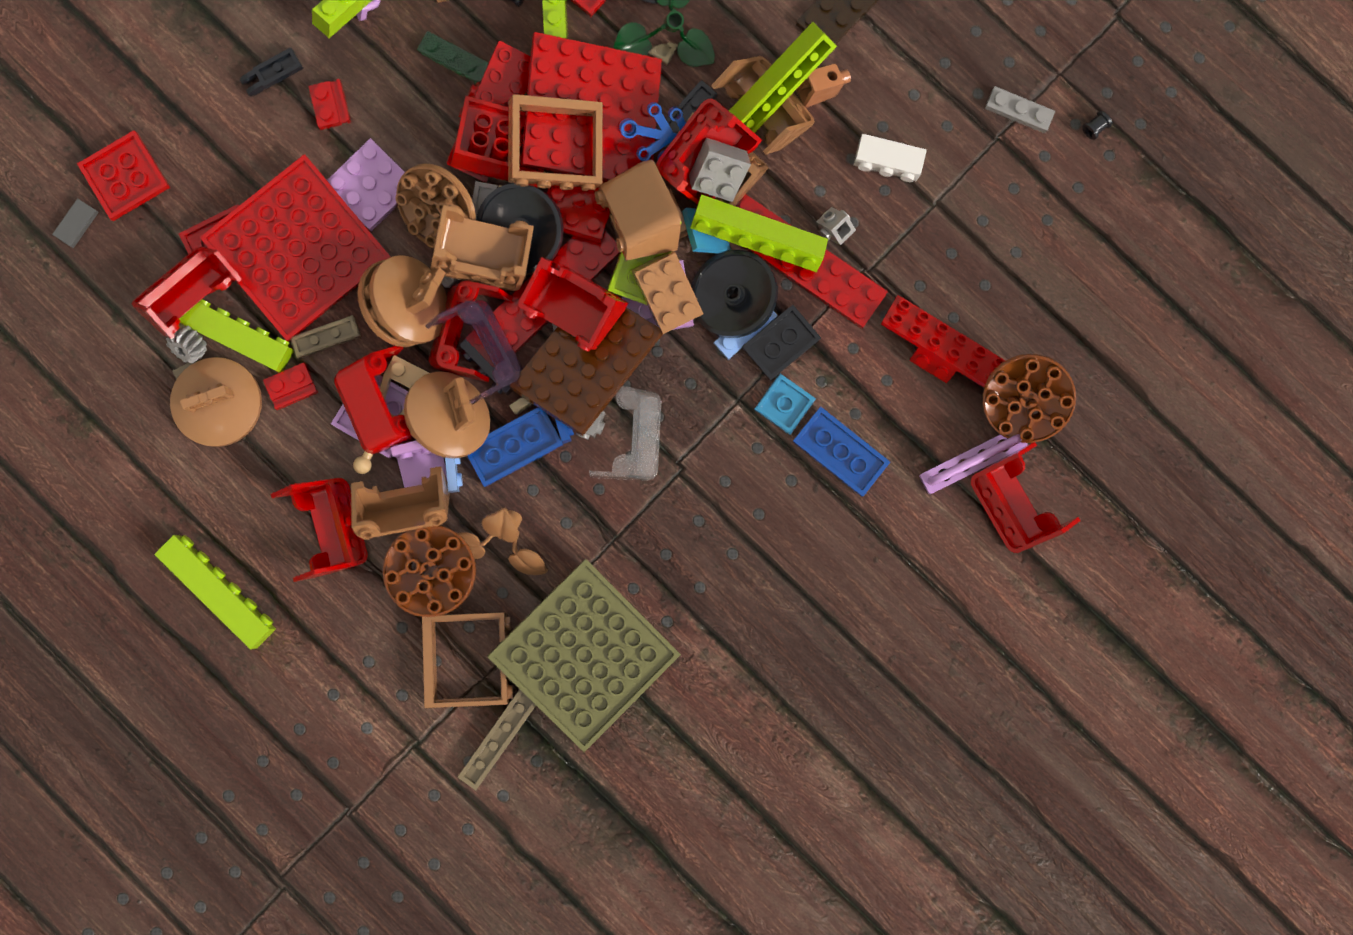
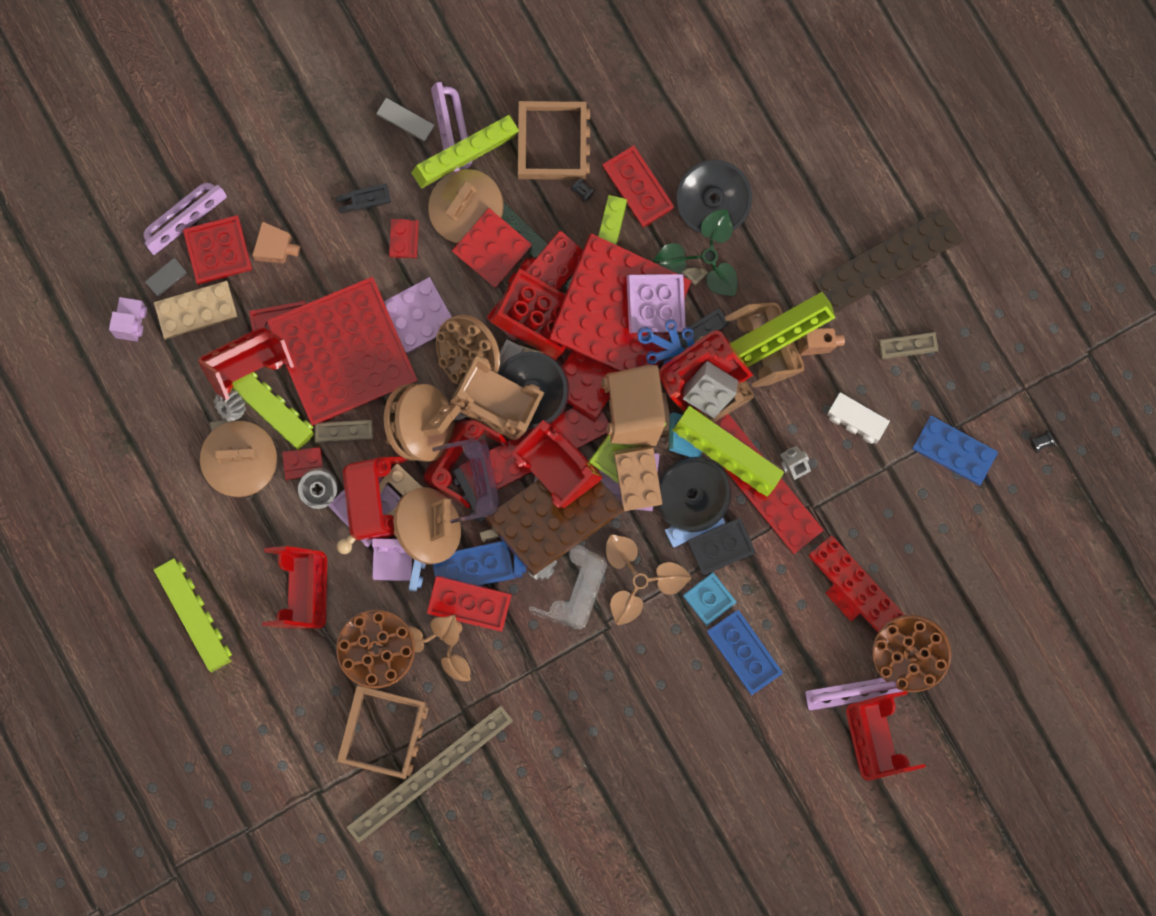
camera: 20 degrees right, 5 degrees down
medium nougat windscreen [351,466,450,539] -> none
olive plate [487,558,681,752] -> none
medium nougat window [508,94,603,191] -> none
light grey plate [985,86,1055,133] -> none
none -> lavender brick [109,297,147,342]
none -> lavender piece [144,183,227,255]
none -> tan plate [154,281,238,339]
none -> nougat torso [253,222,300,263]
none -> light grey brick [298,468,338,509]
none -> red plate [427,575,512,632]
none -> medium nougat bracket [428,169,503,244]
none -> red plate [452,207,532,288]
none -> medium nougat plant [606,535,691,625]
none -> lavender plate [627,274,686,333]
none -> dark tan tile [878,332,938,359]
none -> blue plate [912,416,998,486]

